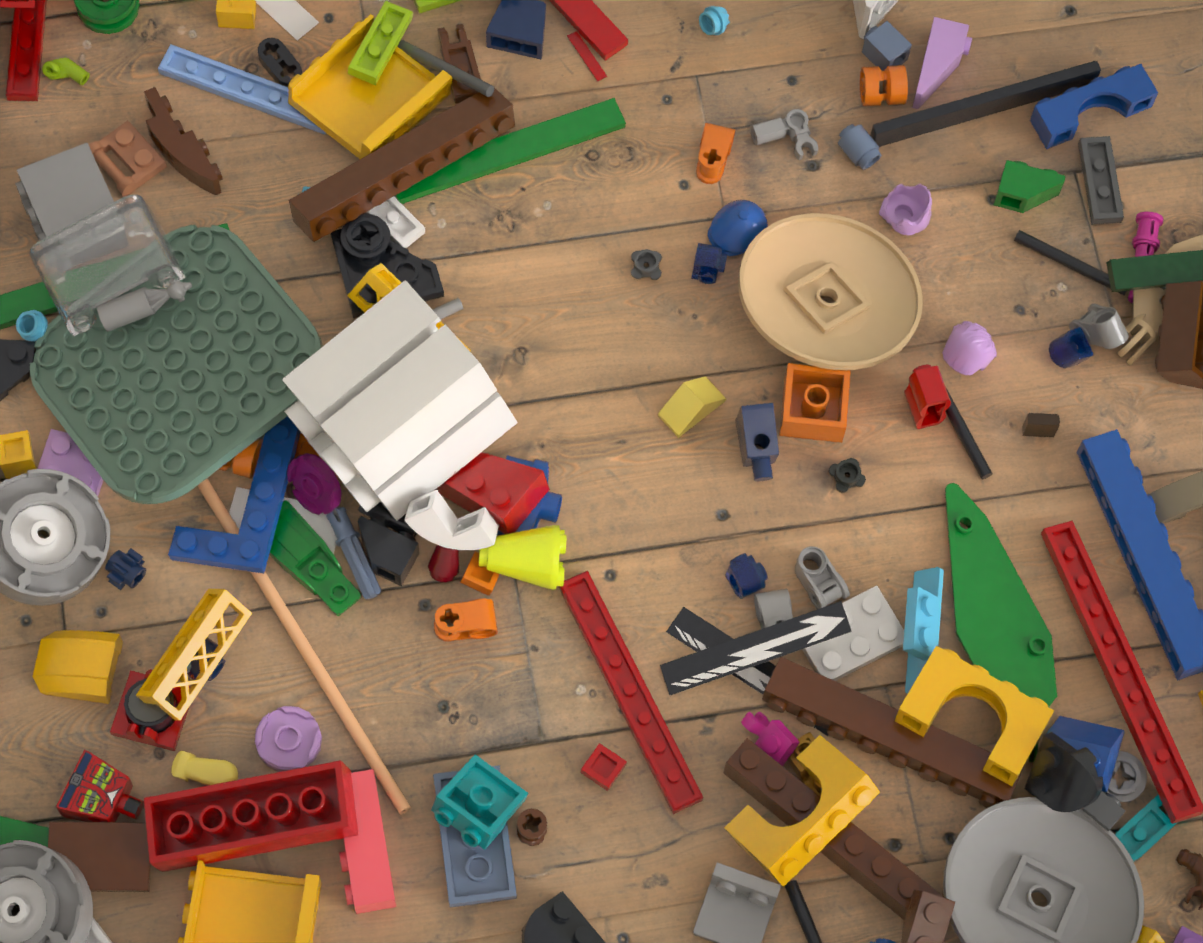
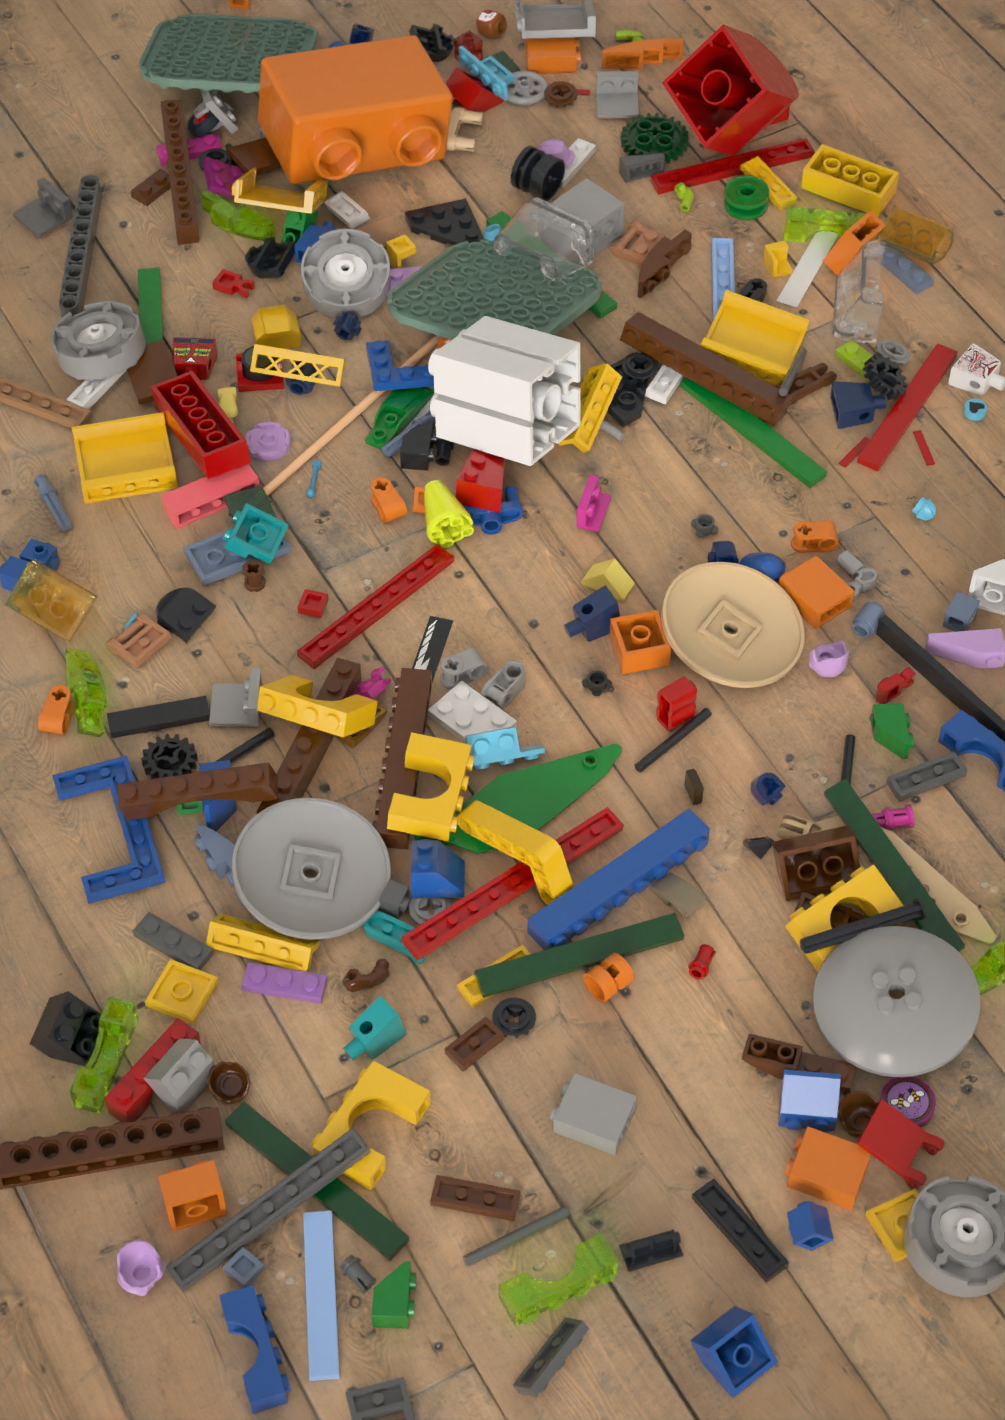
camera: 75 degrees right, 15 degrees down
light grey wheel [97,278,192,332] -> none
lime plate [348,0,413,85] -> none
white brick [404,490,499,550] -> none
dark red cone [428,545,460,582] -> none
black sticker [660,601,852,696] -> none
clear blue plate [725,553,768,599] -> none
orange wheel [860,65,908,106] -> none
lavender hair [942,321,997,375] -> none
black slope [1024,732,1103,812] -> none
light grey piece [1069,304,1129,349] -> none
none -> clear green piece [224,485,277,518]
none -> dark azure hinge [306,460,321,498]
none -> yellow beam [456,800,574,905]
none -> dark pink bracket [576,474,611,532]
none -> black slope [743,836,774,859]
none -> orange brick [779,556,855,629]
none -> red plate [876,667,916,704]

